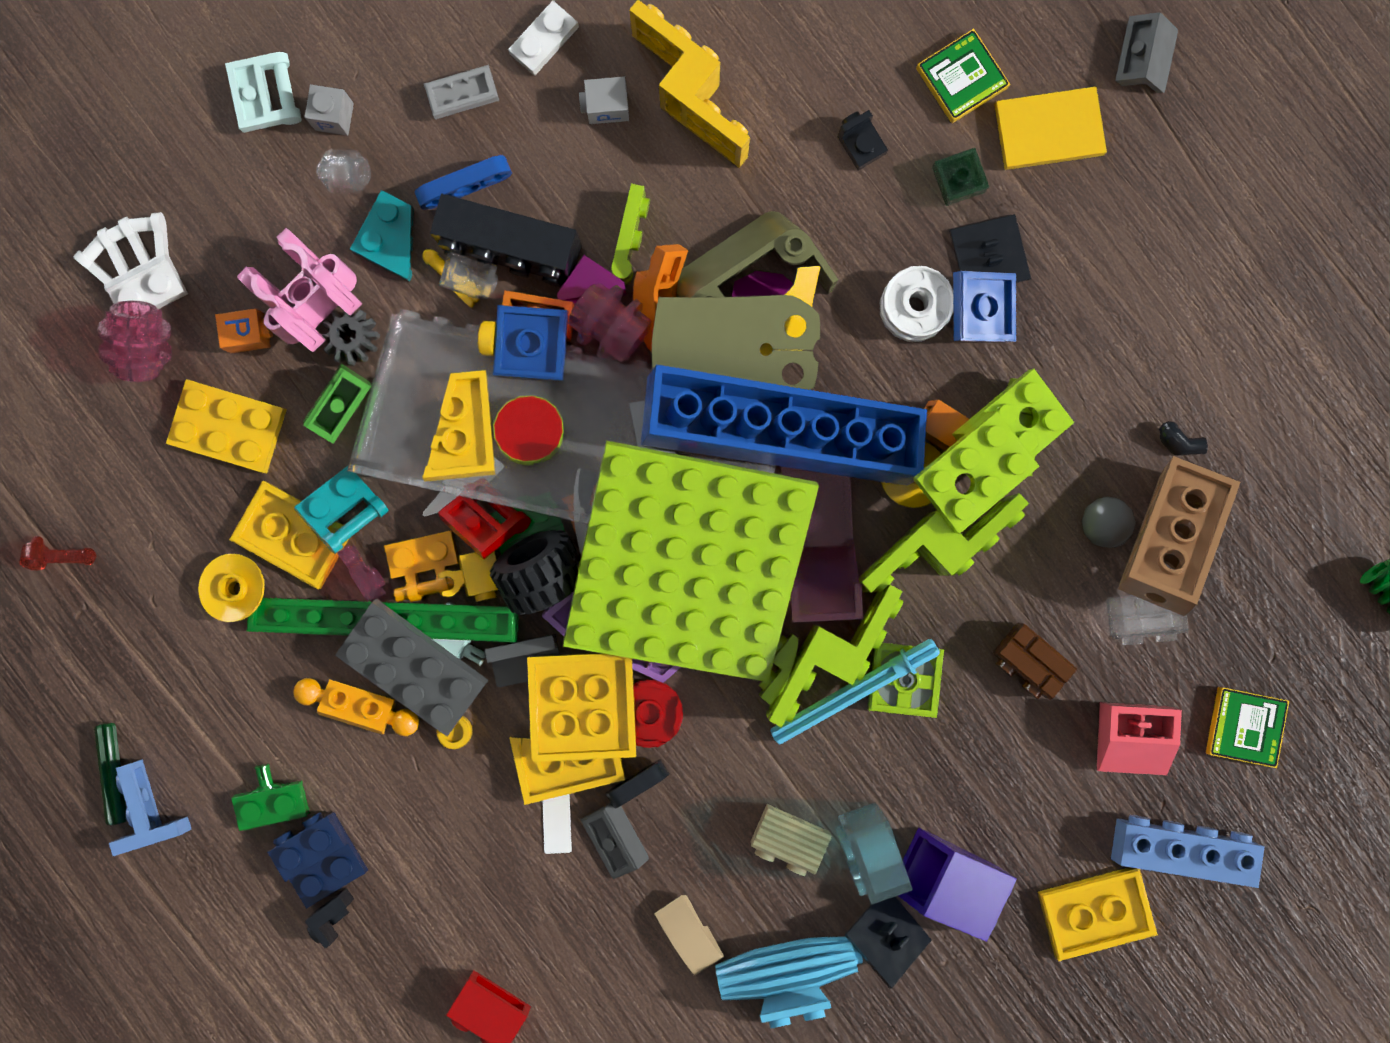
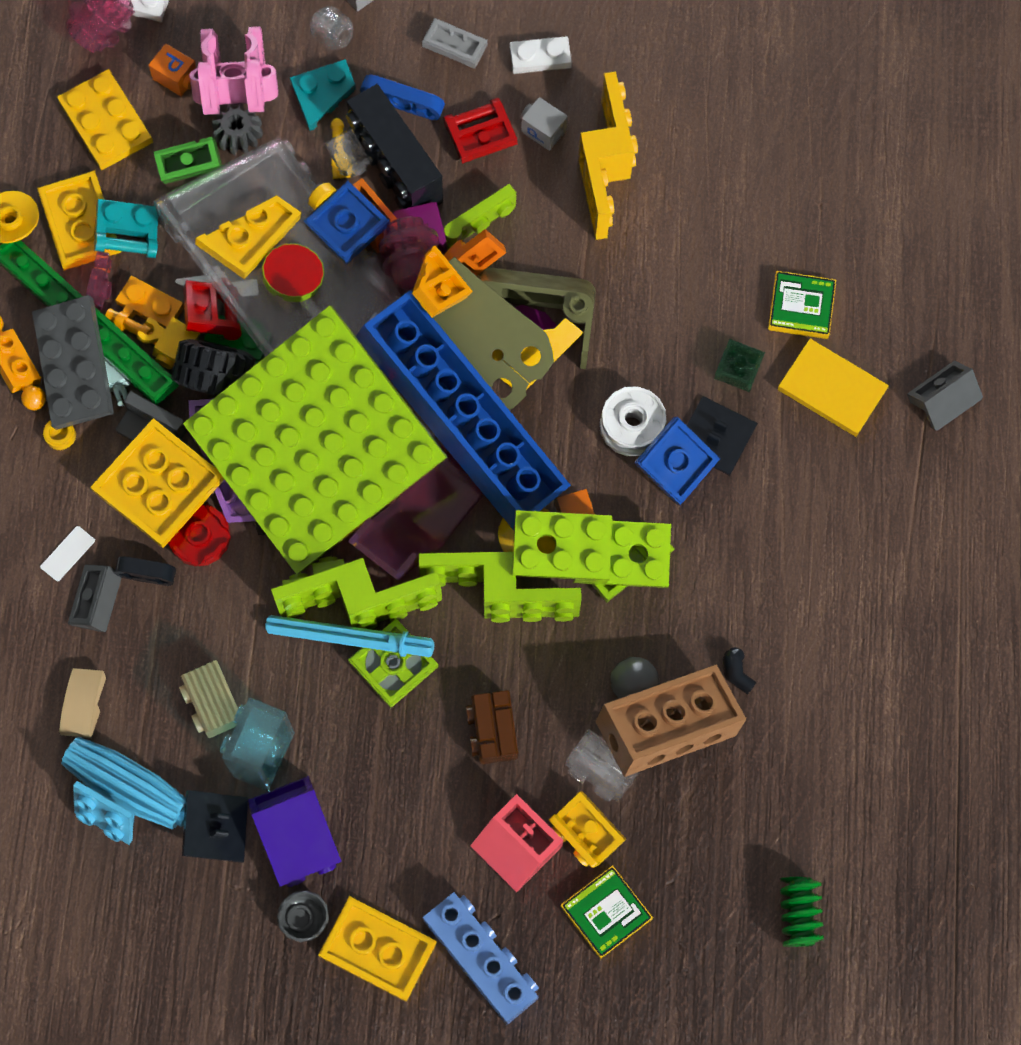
camera: 40 degrees right, 15 degrees down
yellow wing [509,737,626,805] -> none
black bracket [837,110,888,171] -> none
none -> dark grey hair [277,890,329,942]
none -> light orange wing [412,246,473,318]
none -> red plate [443,97,517,164]
none -> yellow bracket [549,791,626,868]

